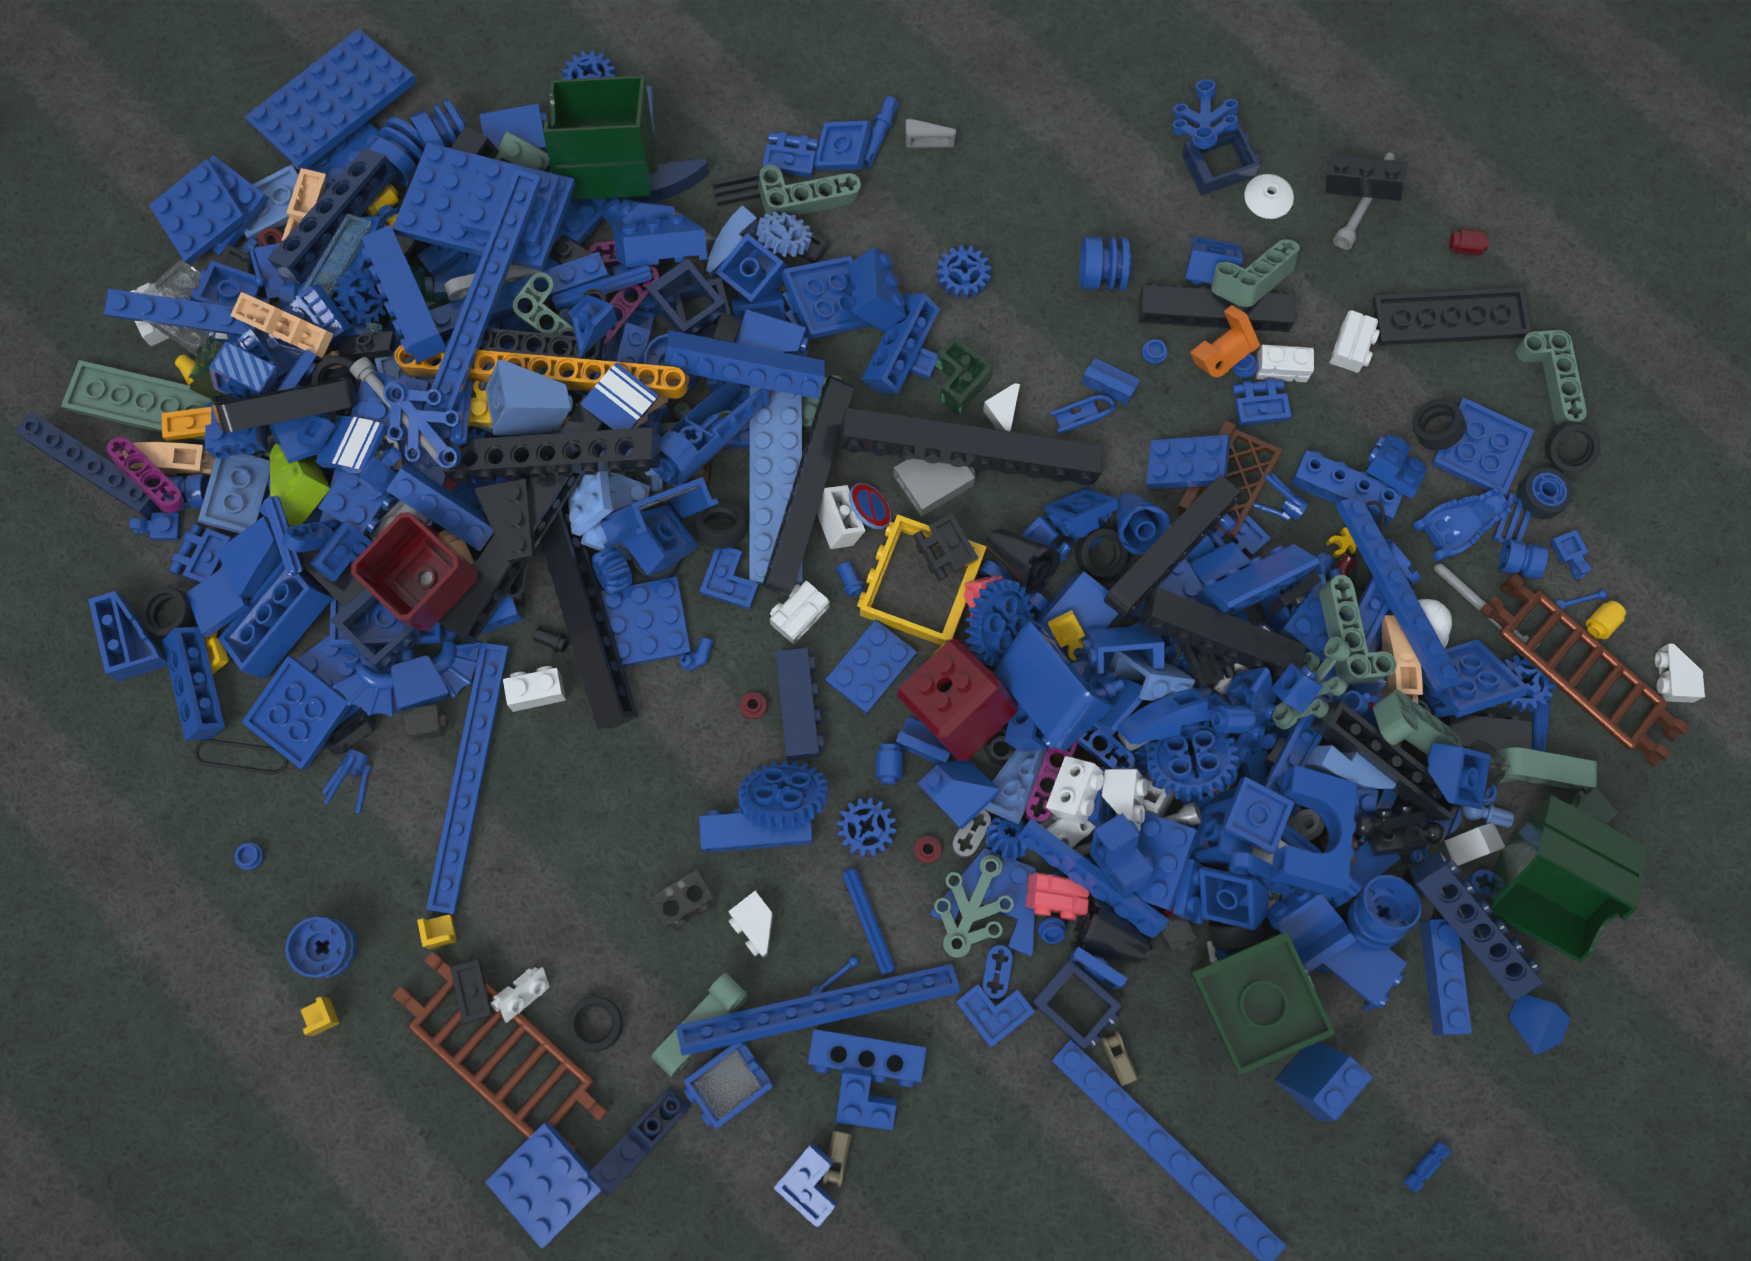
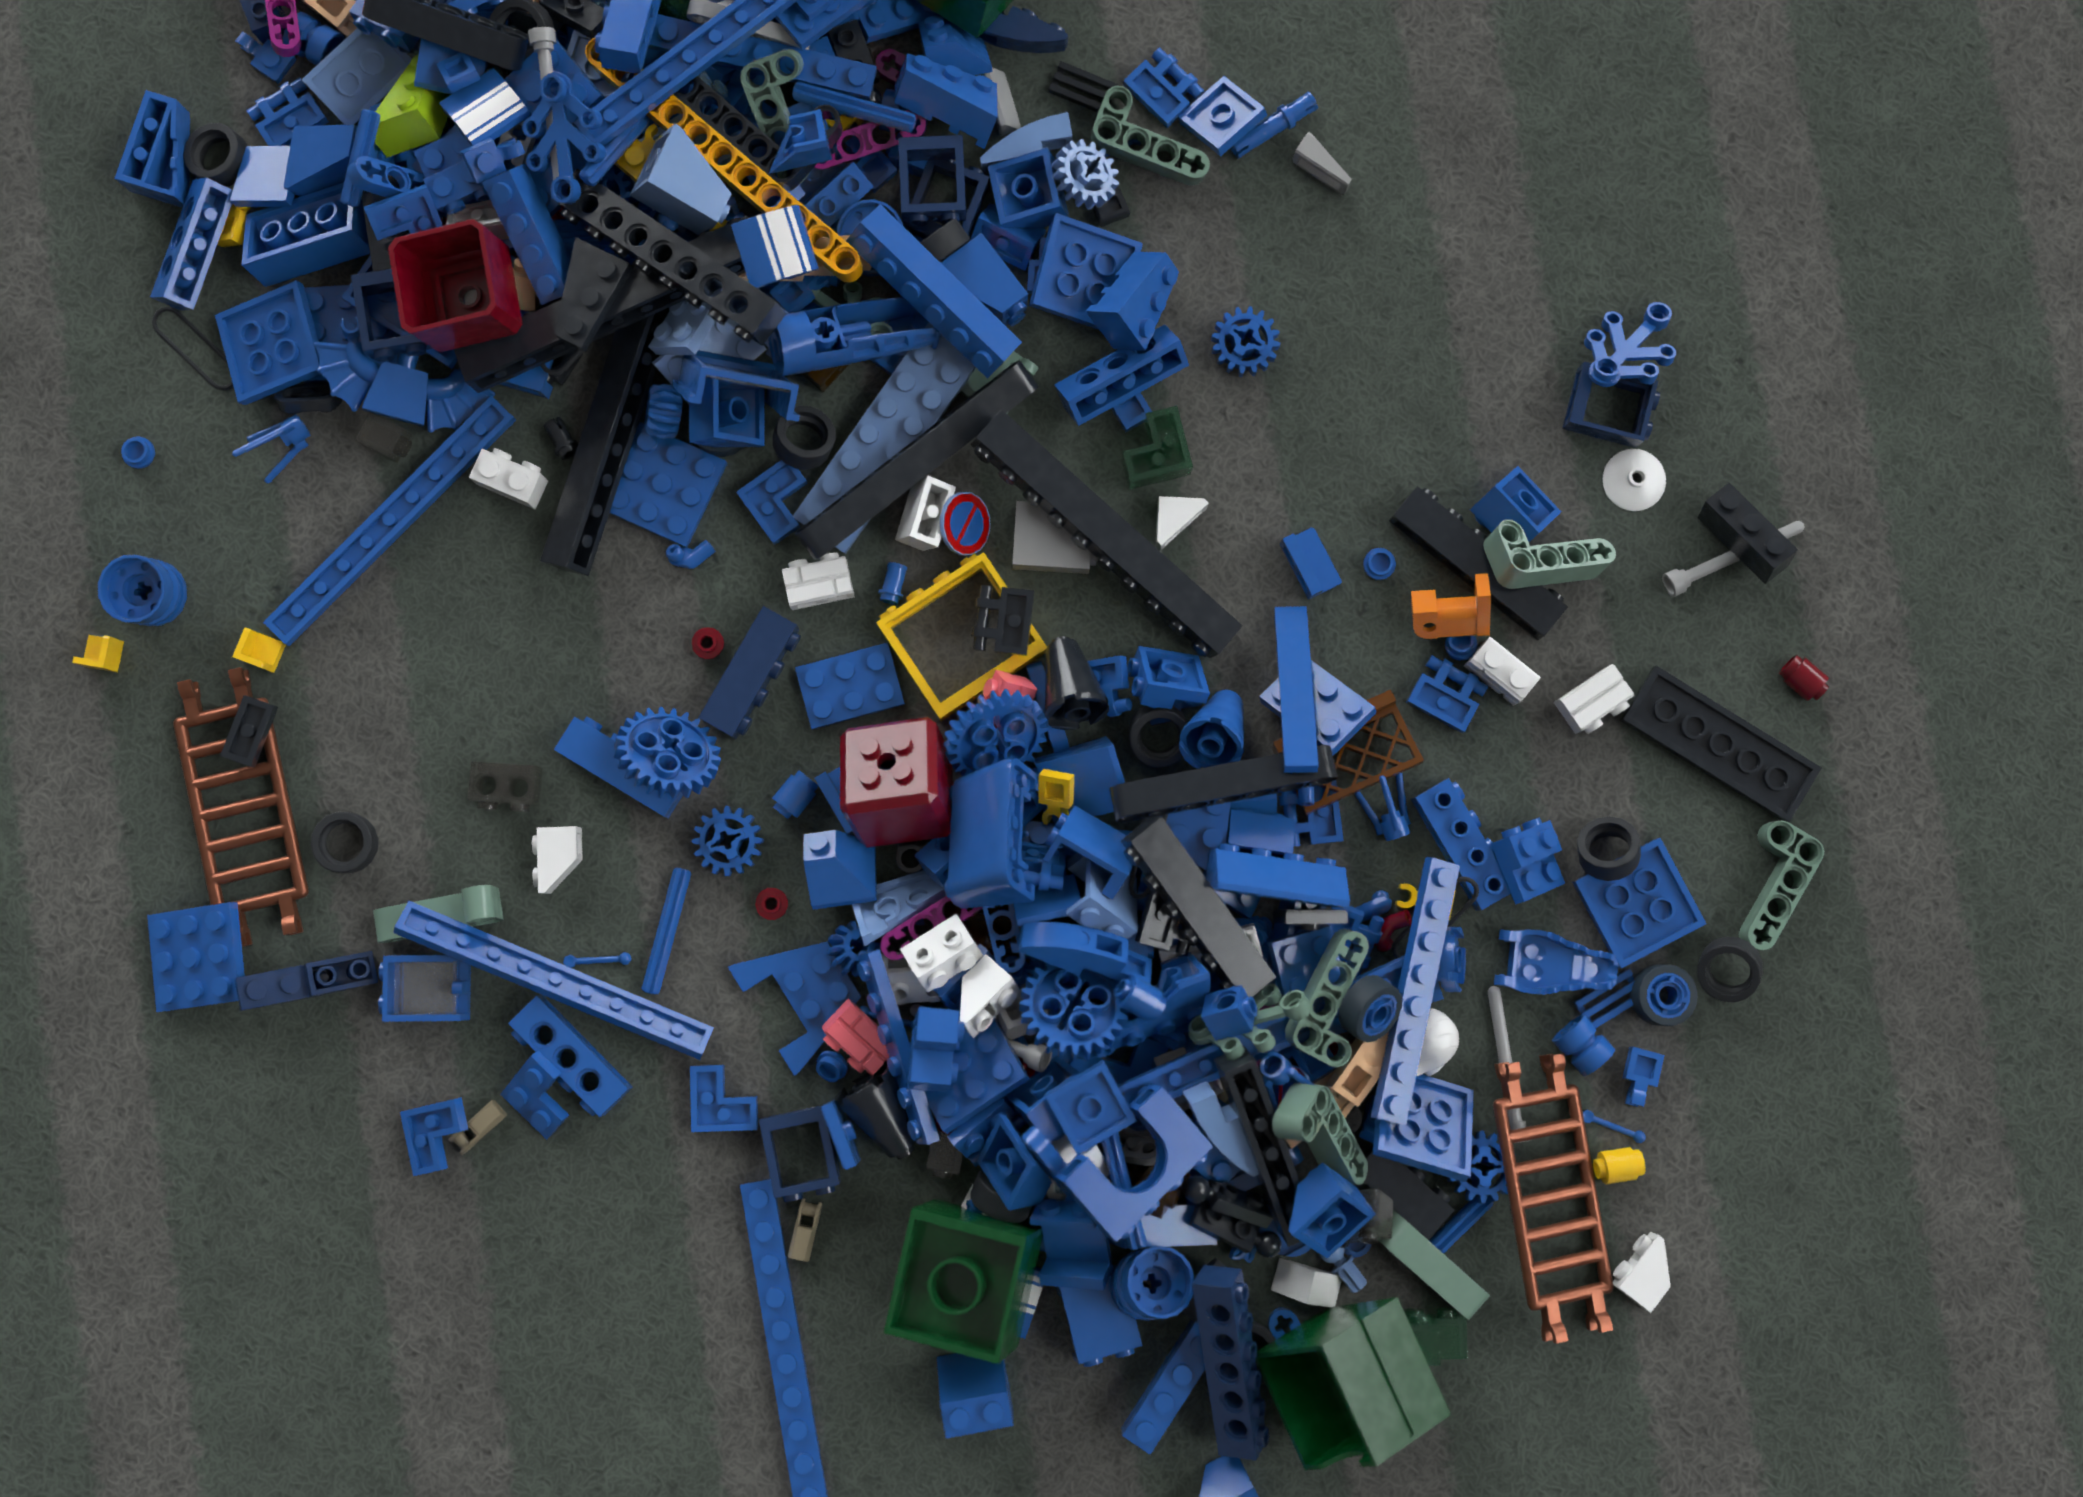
camera: 35 degrees right, 10 degrees up
white hinge [491,967,549,1023] -> none
sand green plant [934,855,1014,958] -> none
light grey beam [952,809,991,858] -> none
blue beam [982,945,1012,999] -> none
blue piece [1049,395,1116,435] -> none
blue wheel [1080,236,1131,291] -> none
none -> blue tile [1274,606,1318,773]
none -> black wheel [1339,975,1402,1043]

